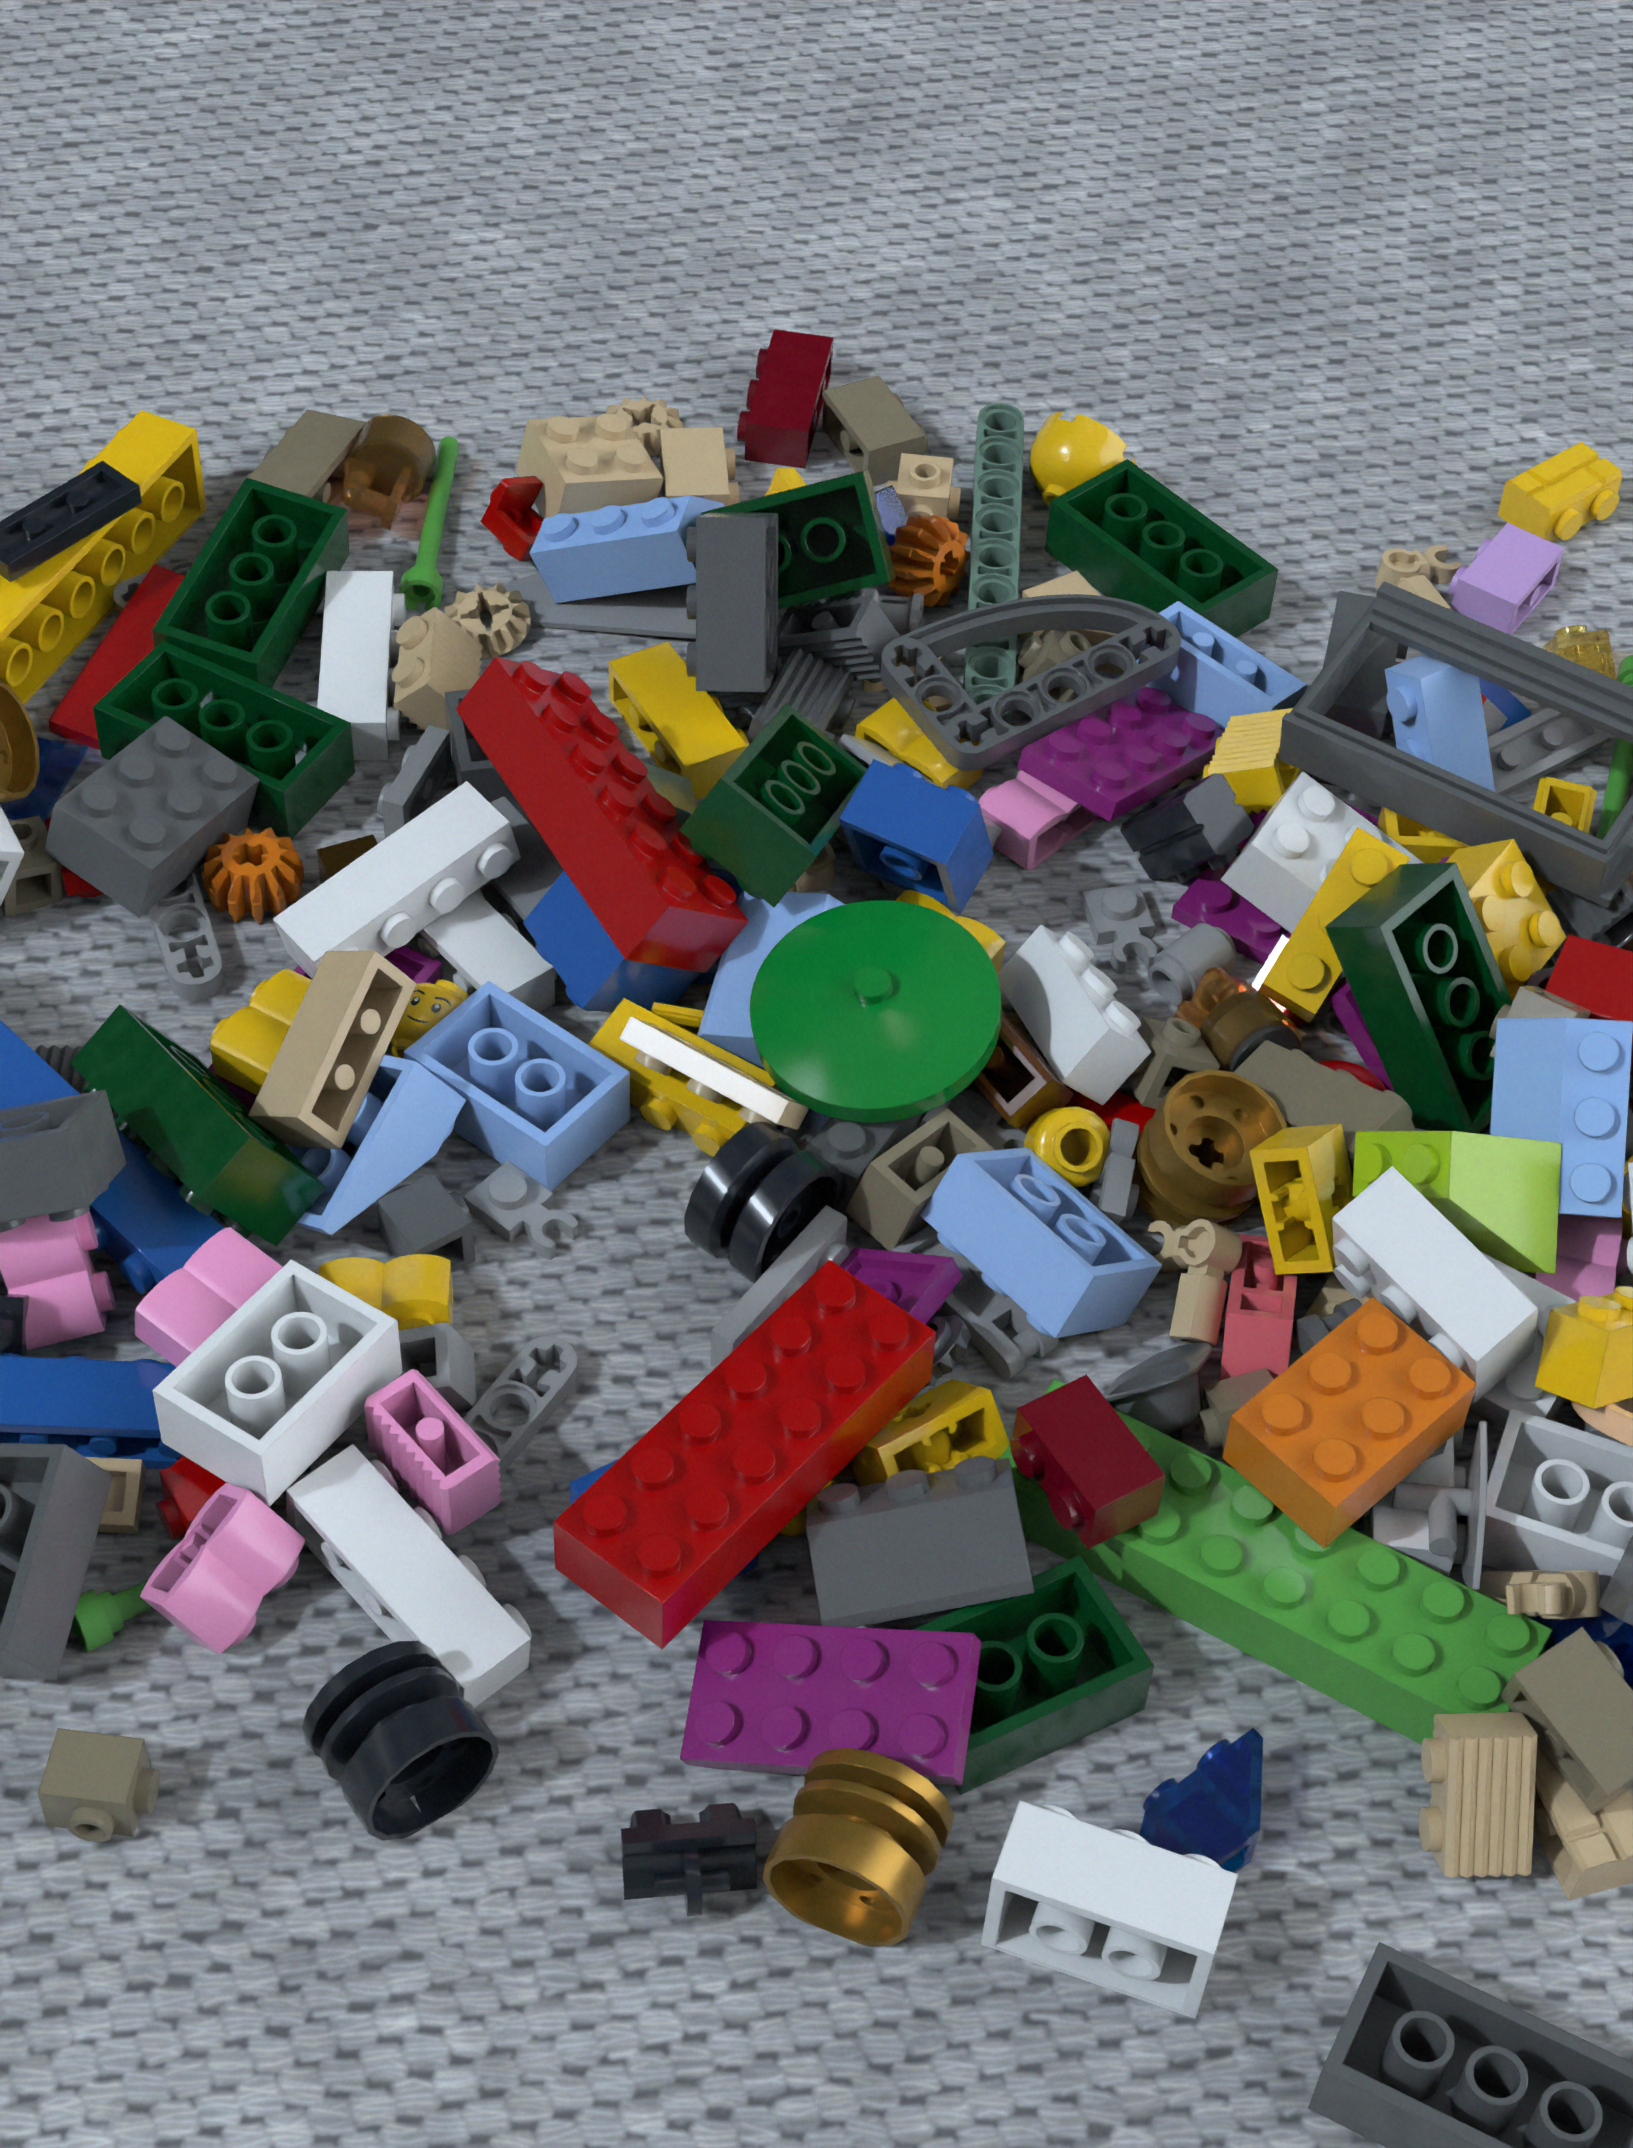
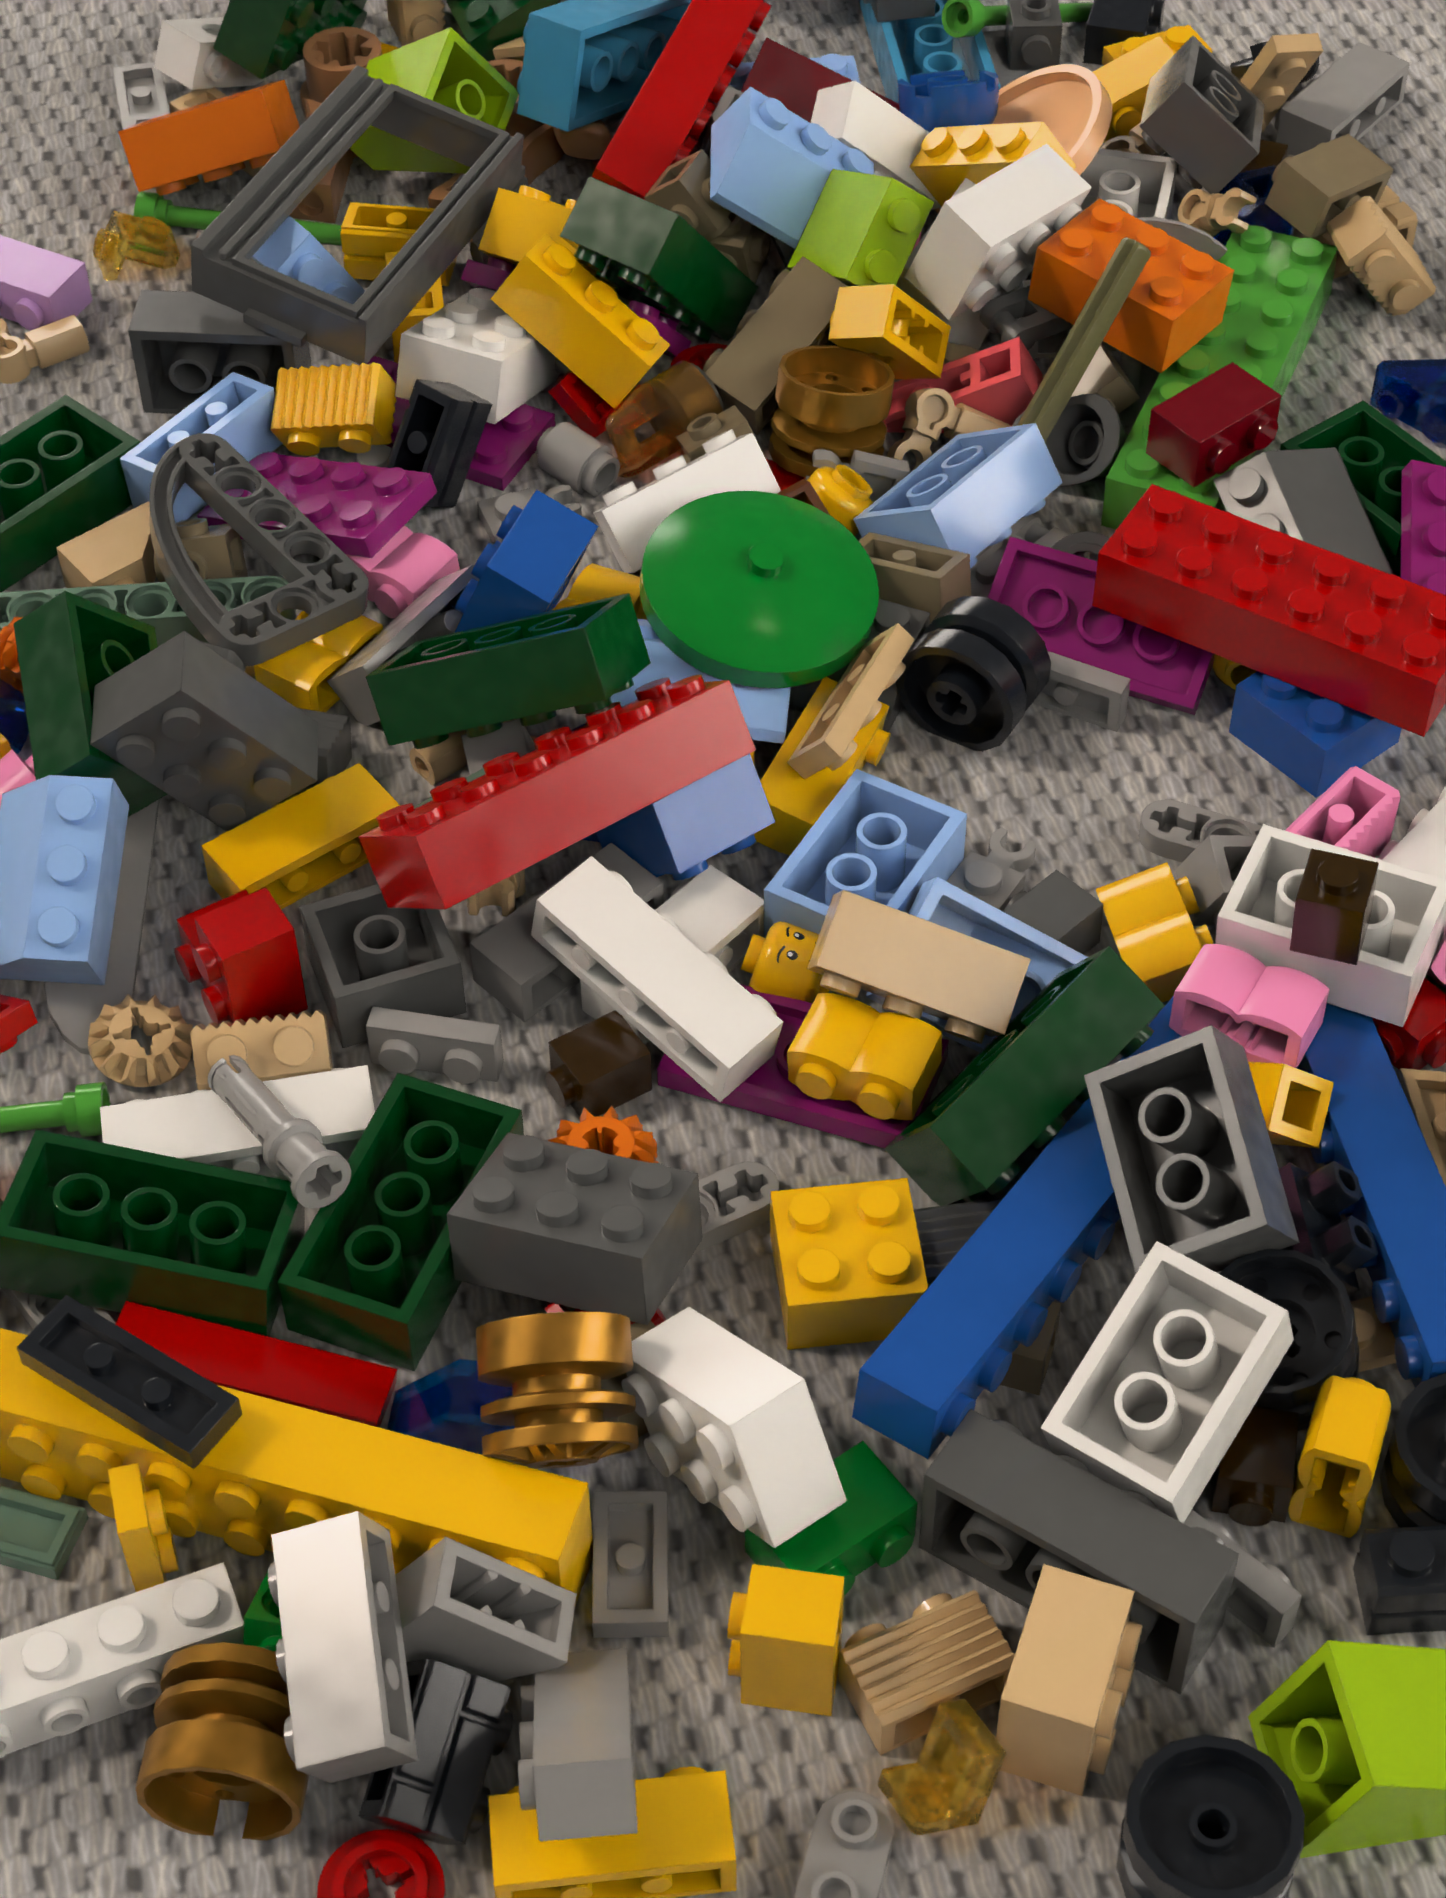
camera: 95 degrees left, 0 degrees up
none -> red brick [174,887,308,1024]
none -> light grey pin [207,1055,351,1209]
none -> yellow brick [770,1178,928,1350]
none -> olive axle [1017,237,1151,442]
none -> yellow brick [1248,1062,1334,1148]
none -> dark brown brick [1290,848,1379,965]

